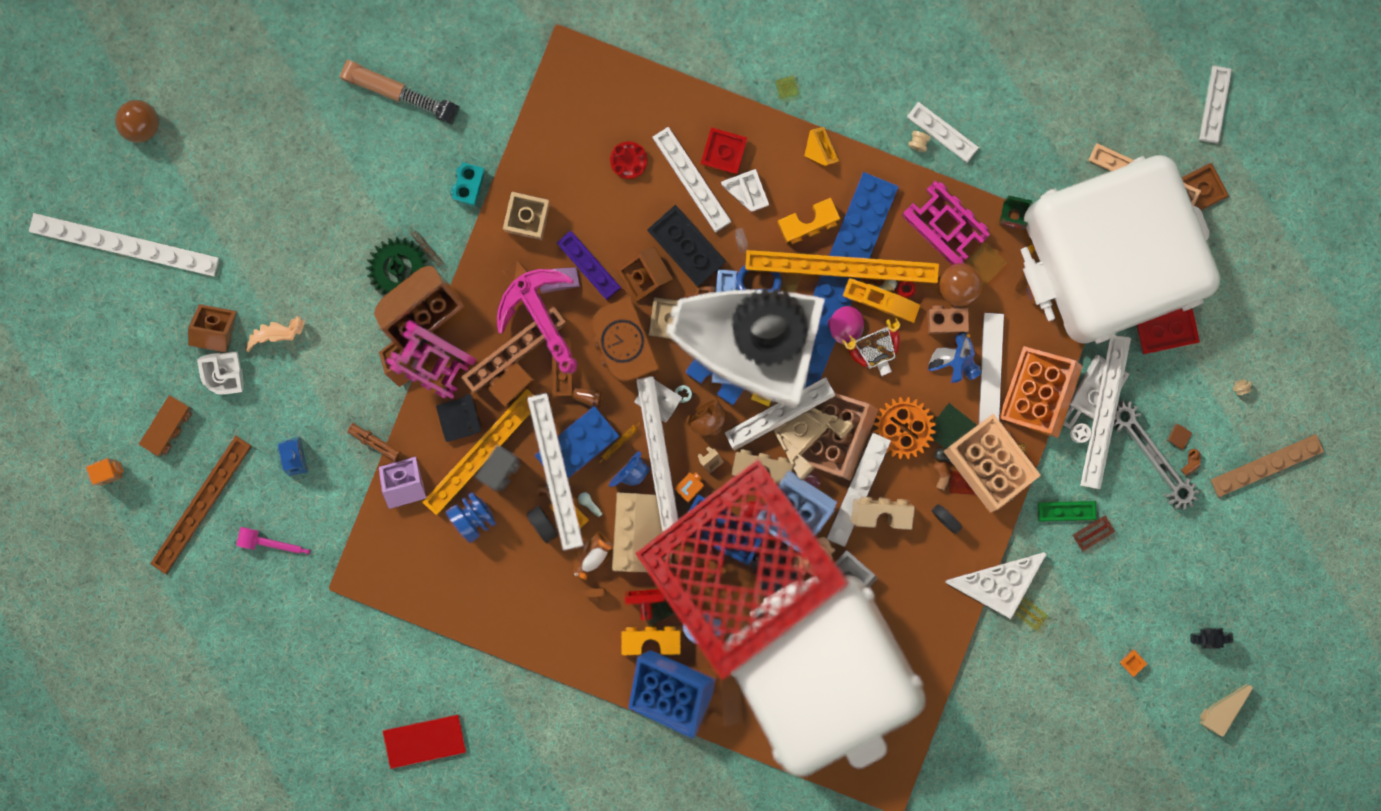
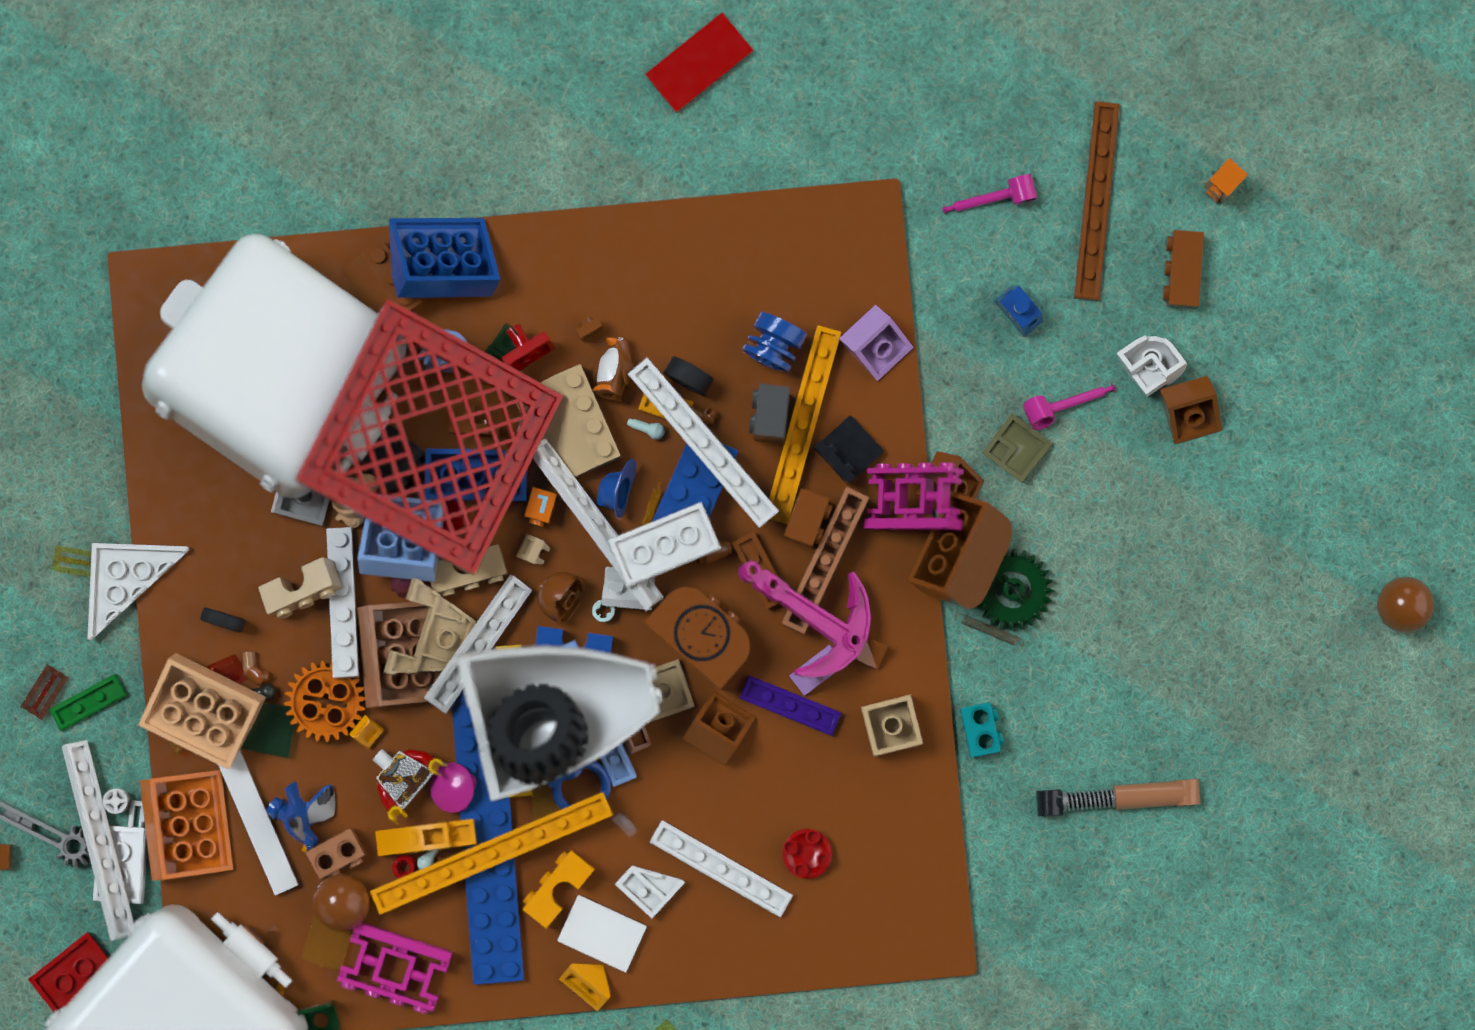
camera: 155 degrees right, 0 degrees up
white plate [29,213,219,277] -> none
light nougat plant [246,316,304,352] -> none
dark orange pin [347,423,402,462] -> none
light orange arch [622,626,680,655] -> none
black plate [647,204,726,288] -> none
red plate [700,127,748,175] -> none
none -> light orange tile [349,715,384,749]
none -> white tile [557,895,647,972]
none -> white tile [608,502,721,588]
none -> olive plate [982,413,1053,483]
none -> dark pink piece [1023,384,1116,430]

